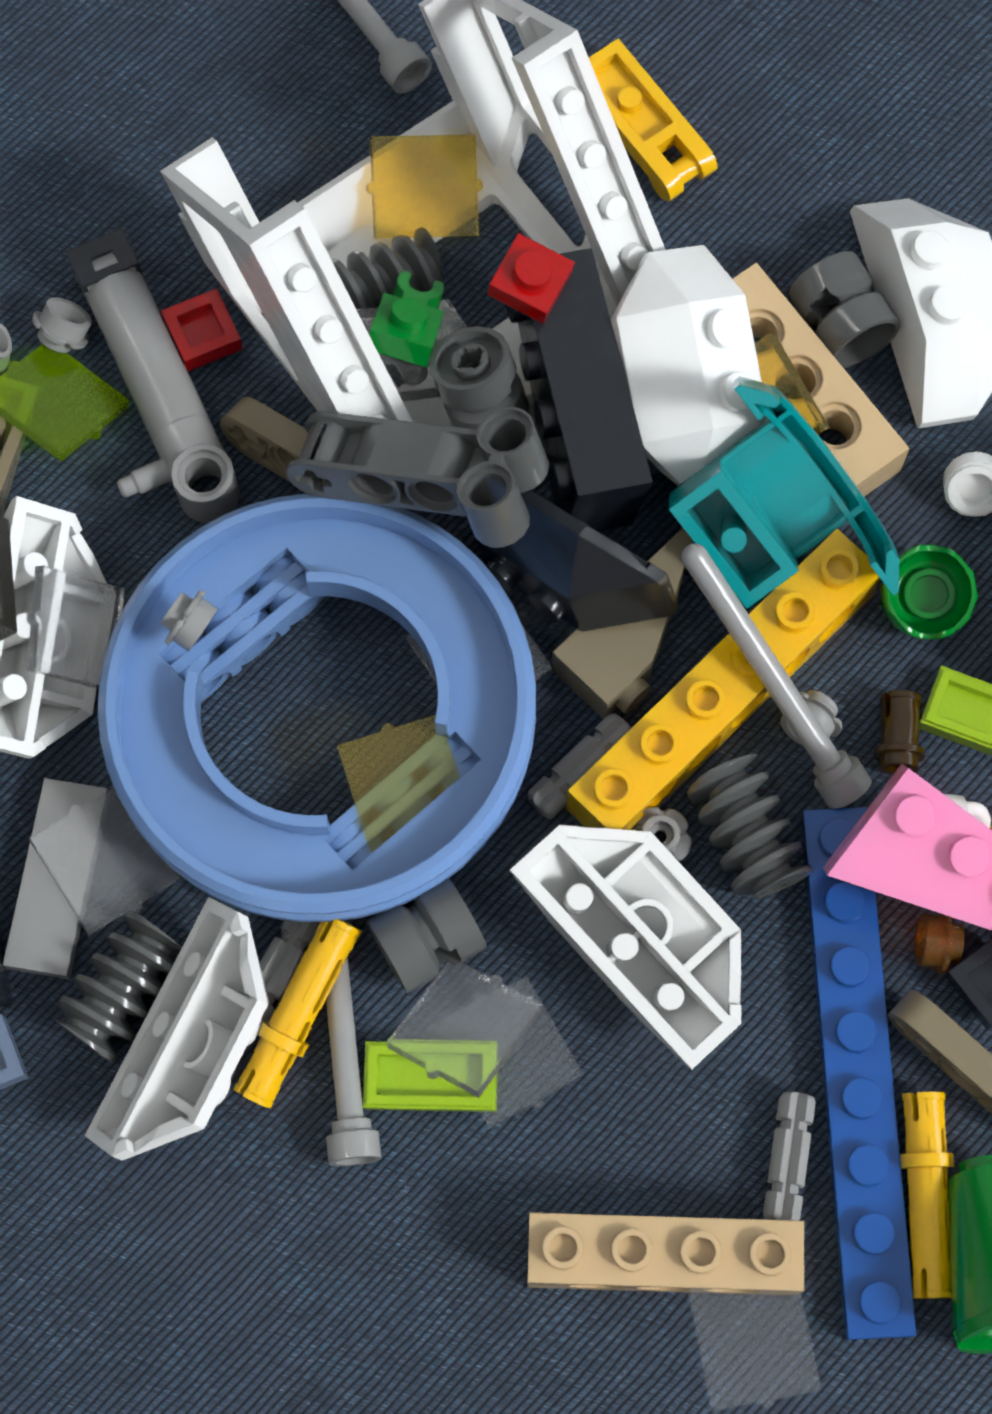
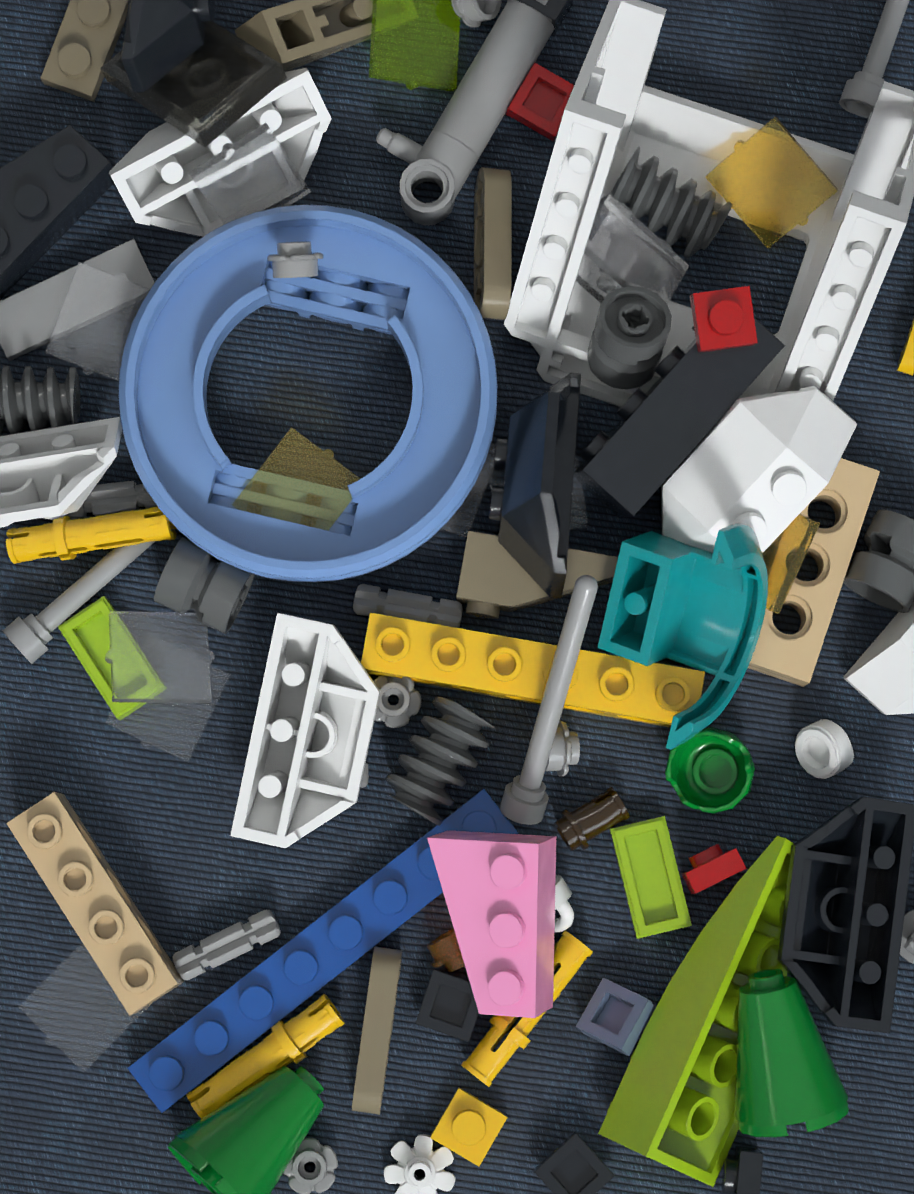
camera: 55 degrees right, 10 degrees up
dark grey piece [286,407,549,548] -> none
green plate [369,271,444,368] -> none

